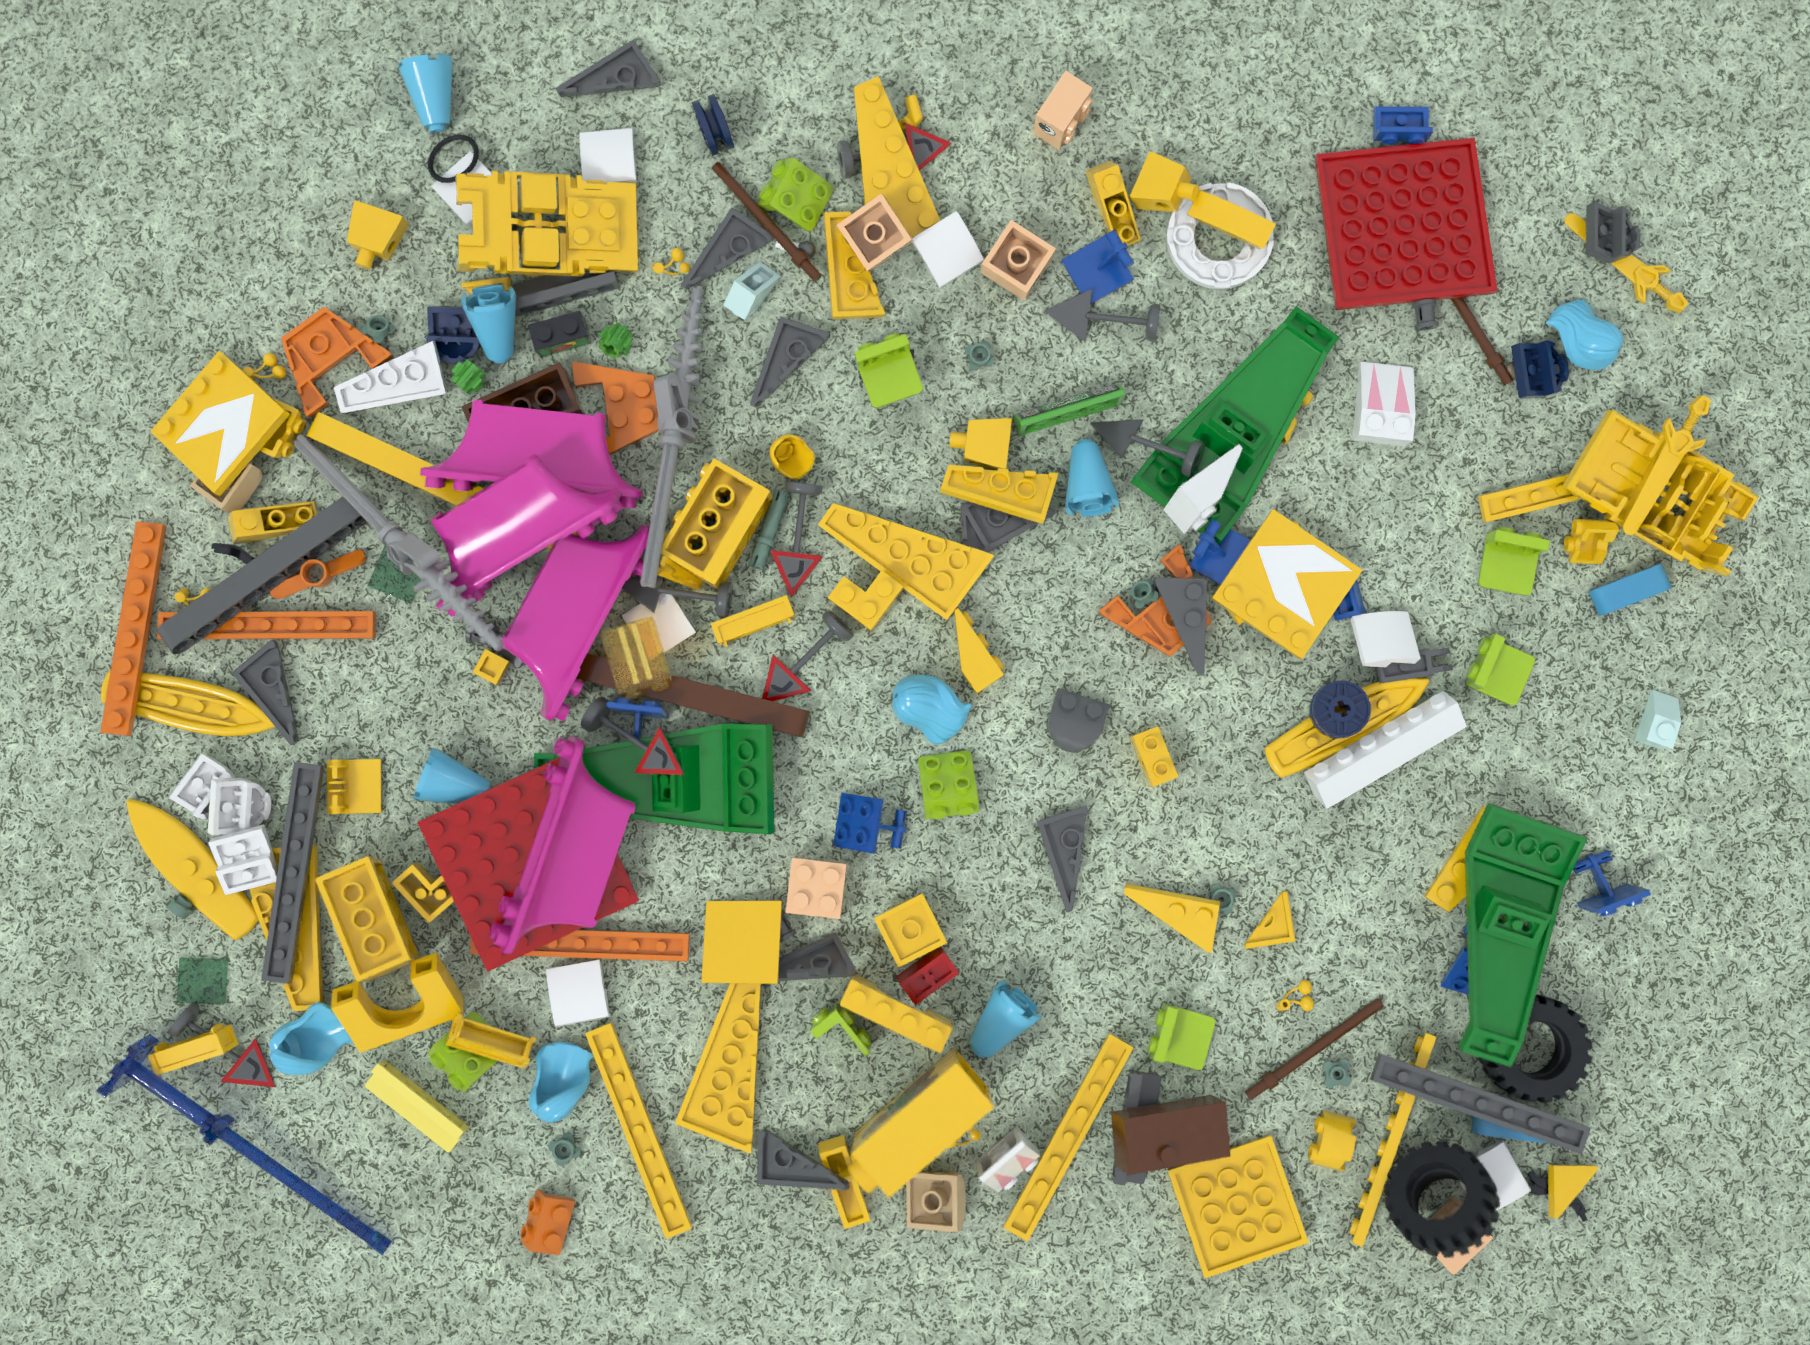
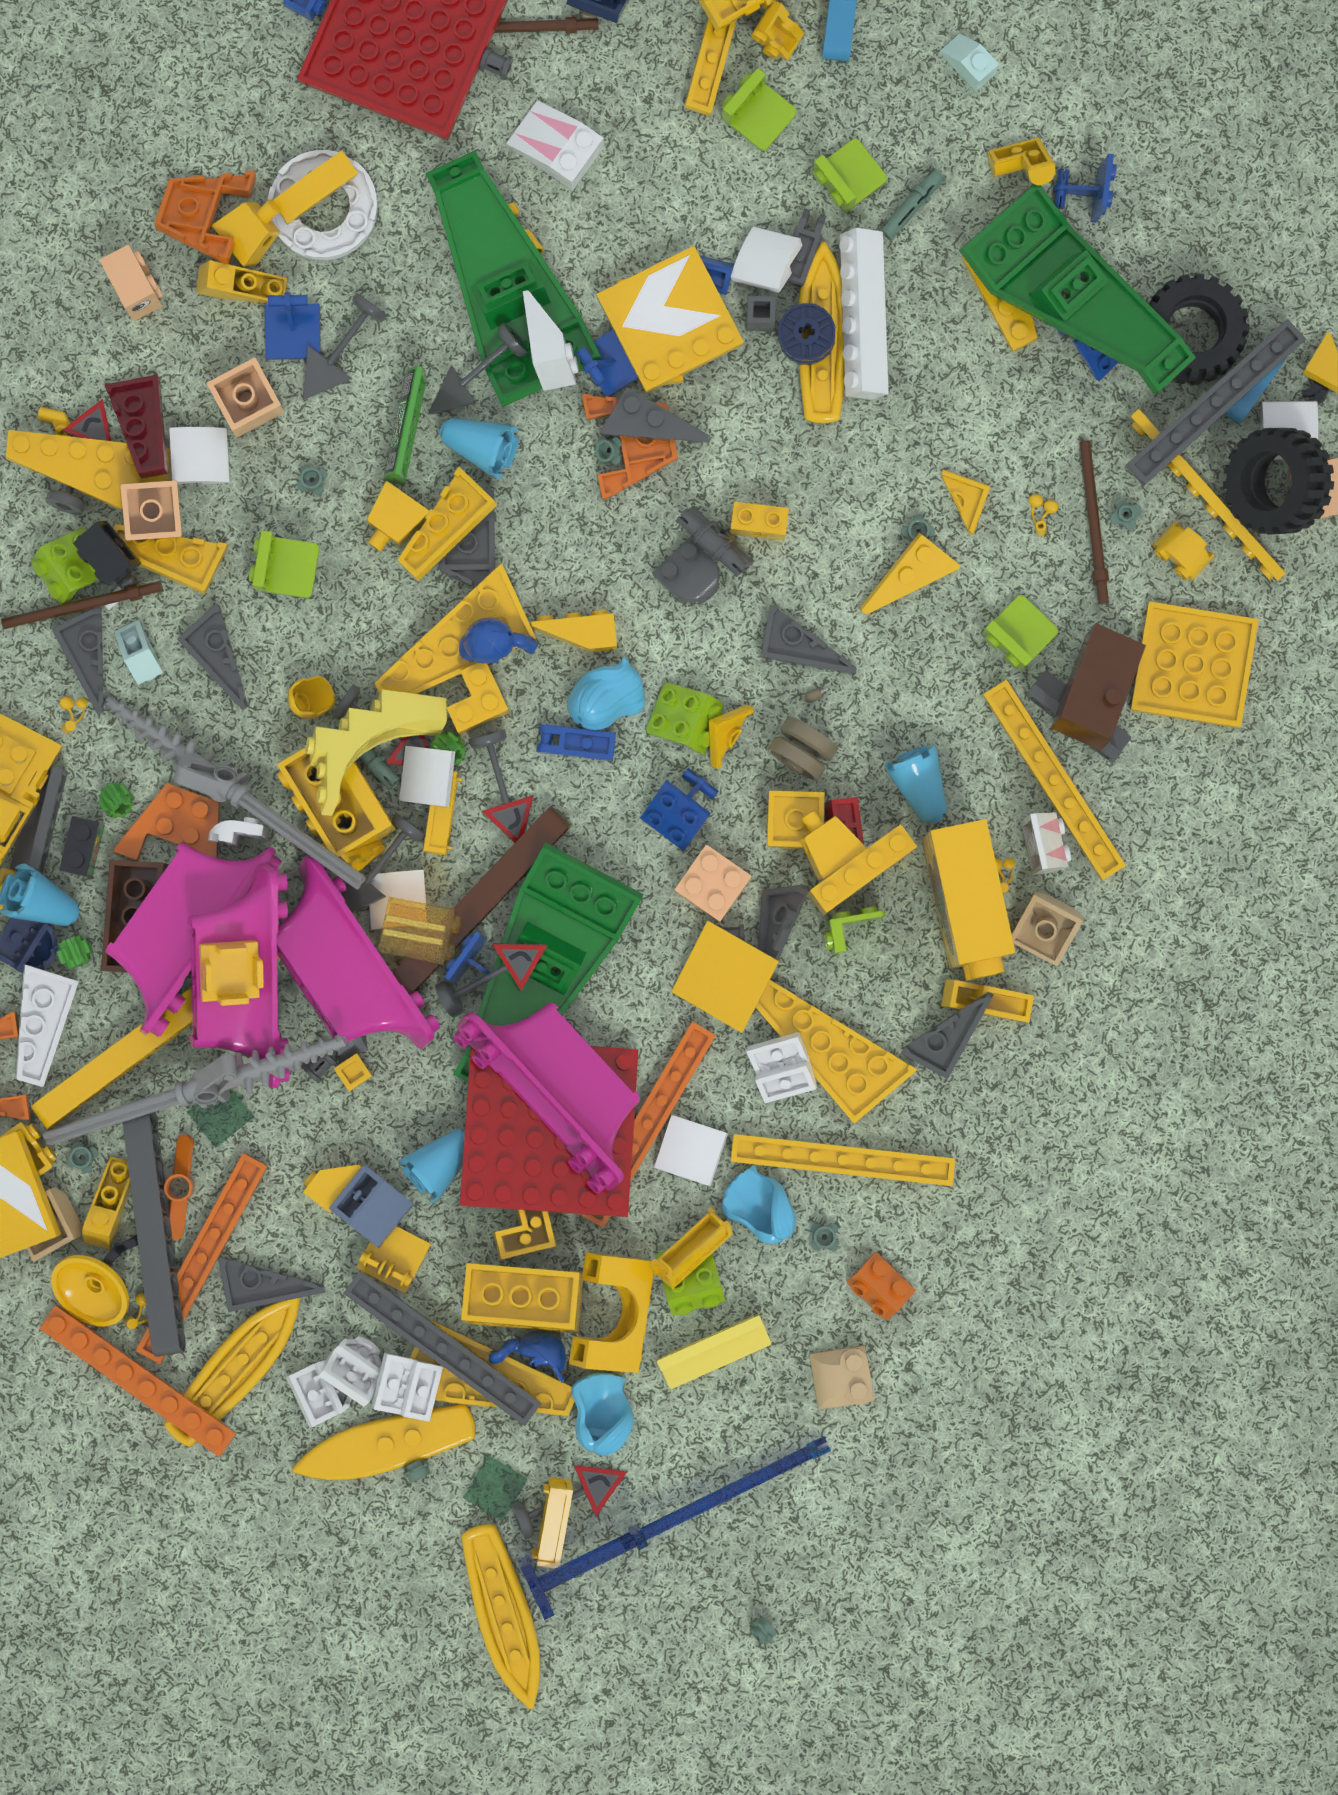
camera: 65 degrees left, 0 degrees up
none -> yellow dish [51,1255,129,1327]
none -> sand green plate [66,1142,98,1173]
none -> black brick [73,520,141,586]
none -> dark red wing [104,375,168,479]
none -> orange wing [154,171,256,264]
none -> yellow panel [199,940,263,1006]
none -> white slope [208,817,270,847]
none -> yellow slope [303,1164,363,1213]
none -> light yellow arch [305,689,447,816]
none -> sand blue slope [329,1164,414,1248]
none -> white slope [399,746,455,807]
none -> bright green gear [431,731,466,765]
none -> blue piece [459,617,538,664]
none -> yellow piece [461,1524,540,1709]
none -> blue piece [488,1330,566,1383]
none -> blue plate [536,724,616,761]
none -> dark grey pin [675,505,755,577]
none -> yellow tile [709,705,754,769]
none -> dark grey brick [746,296,776,332]
none -> white slope [746,1032,817,1103]
none -> sand green plate [750,1617,776,1644]
none -> dark tan wheel [767,716,839,782]
none -> yellow torso [800,810,866,881]
none -> dark tan piece [804,688,828,703]
none -> tan slope [809,1345,874,1410]
none -> sand green pin [879,167,946,241]
none -> yellow brick [987,137,1055,186]

